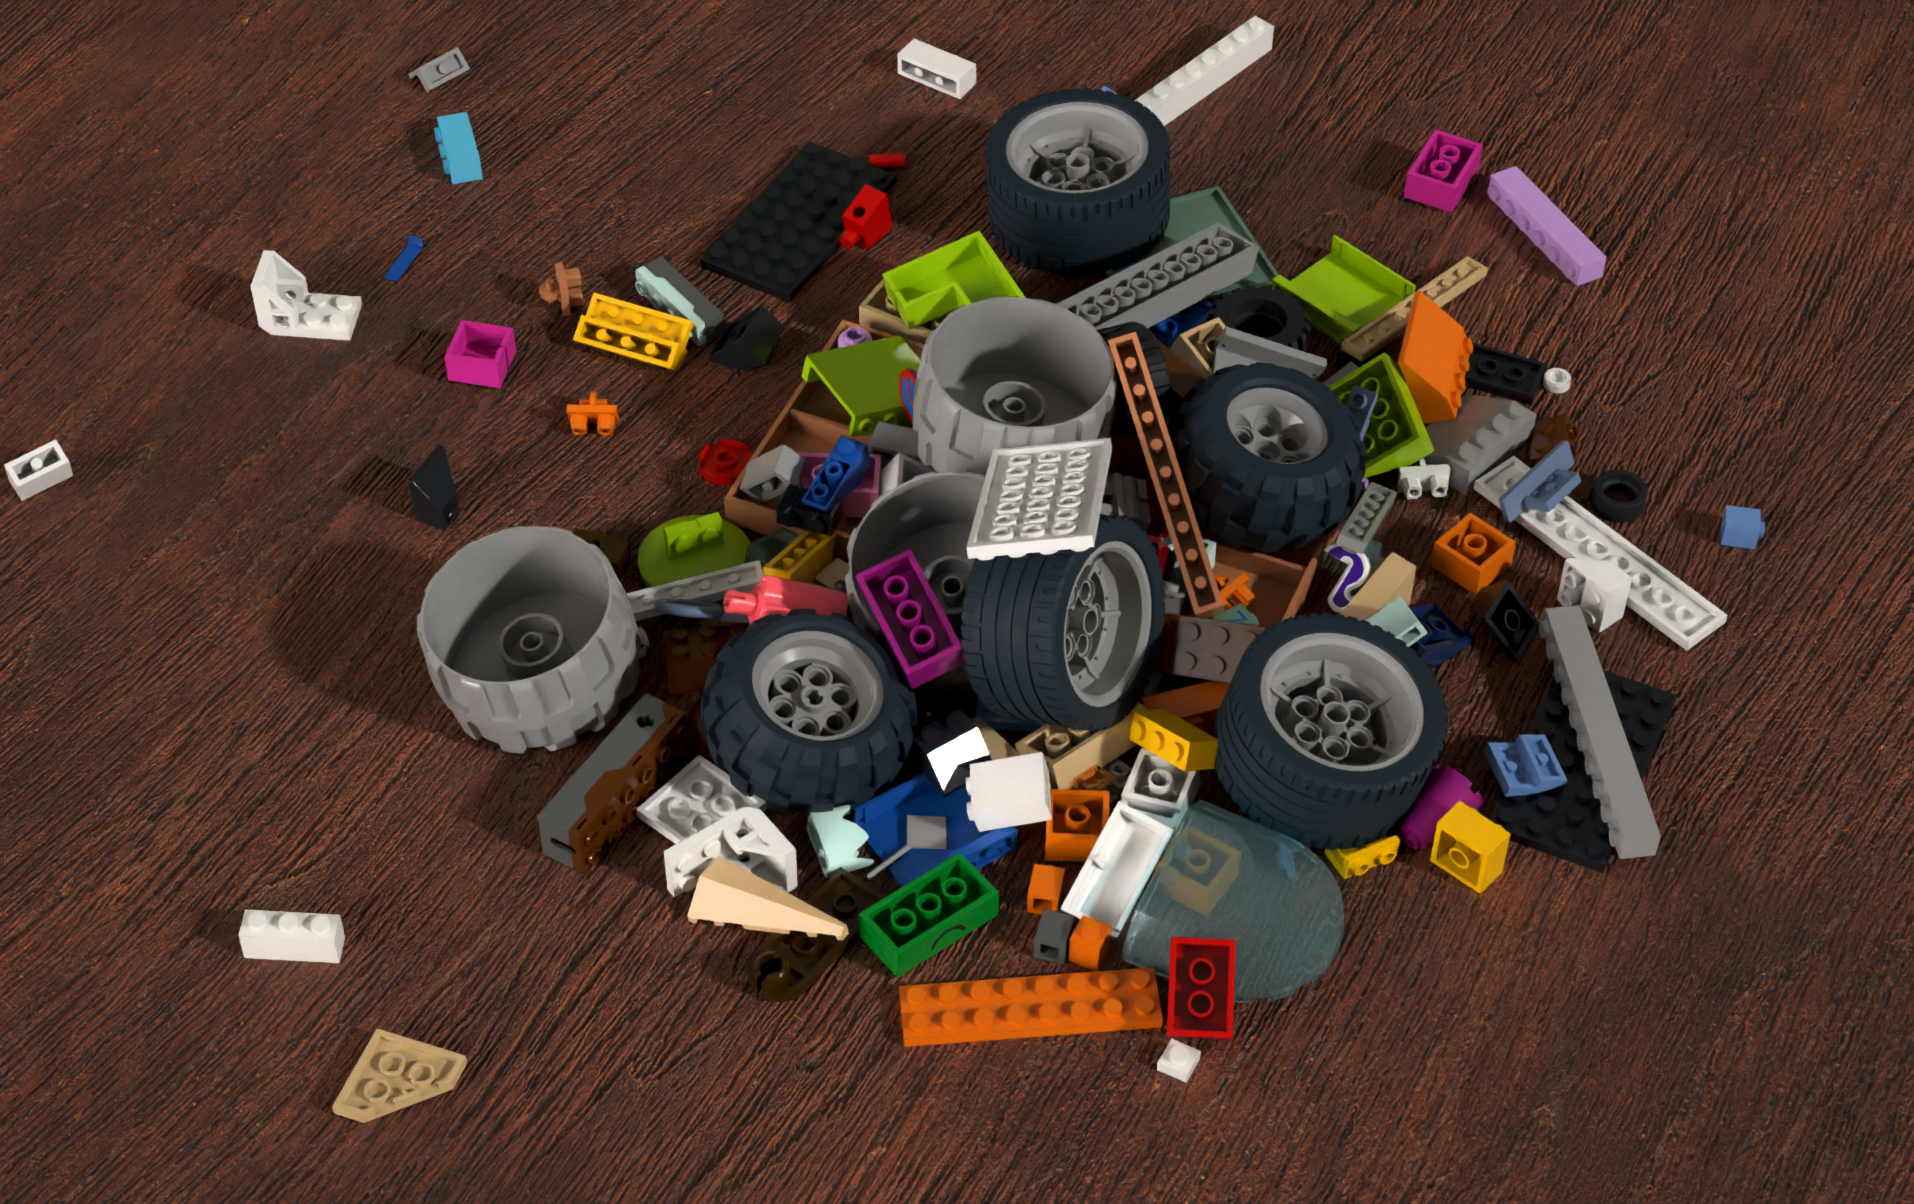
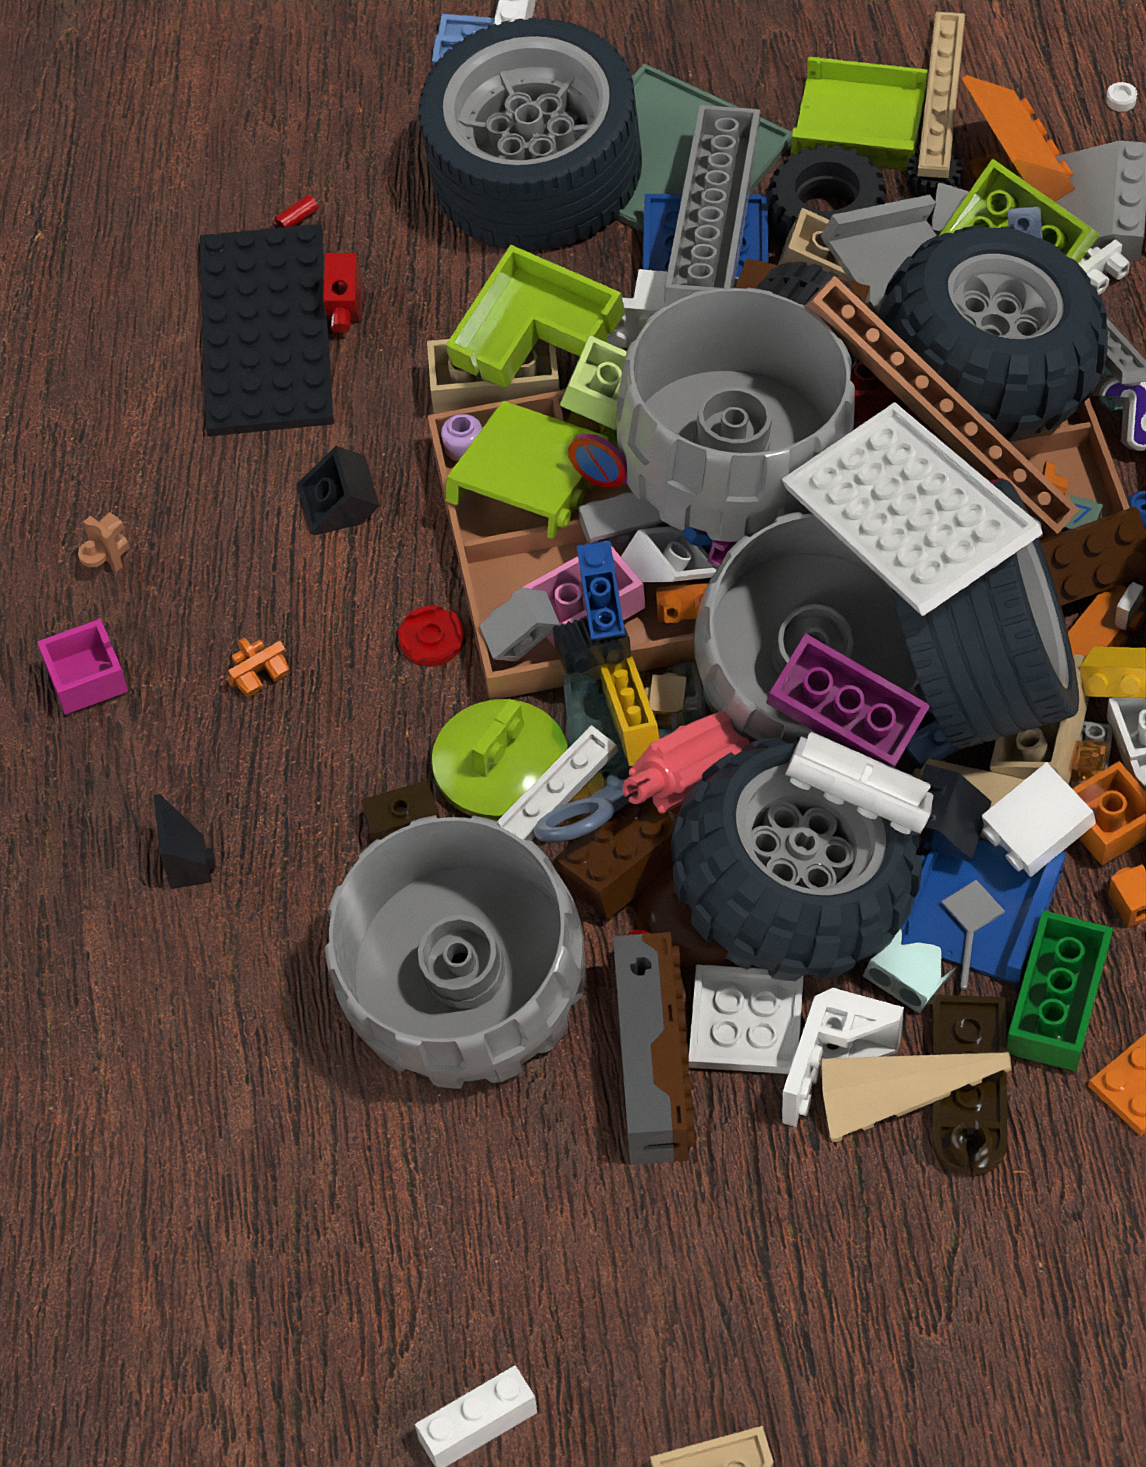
camera: 30 degrees left, 10 degrees up
yellow brick [573,293,694,371] -> none
piece [635,257,724,347] -> none
white brick [898,39,976,99] -> none
black tile [1465,343,1548,405] -> none
none -> white container [785,732,933,834]
none -> white tile [1114,582,1143,631]

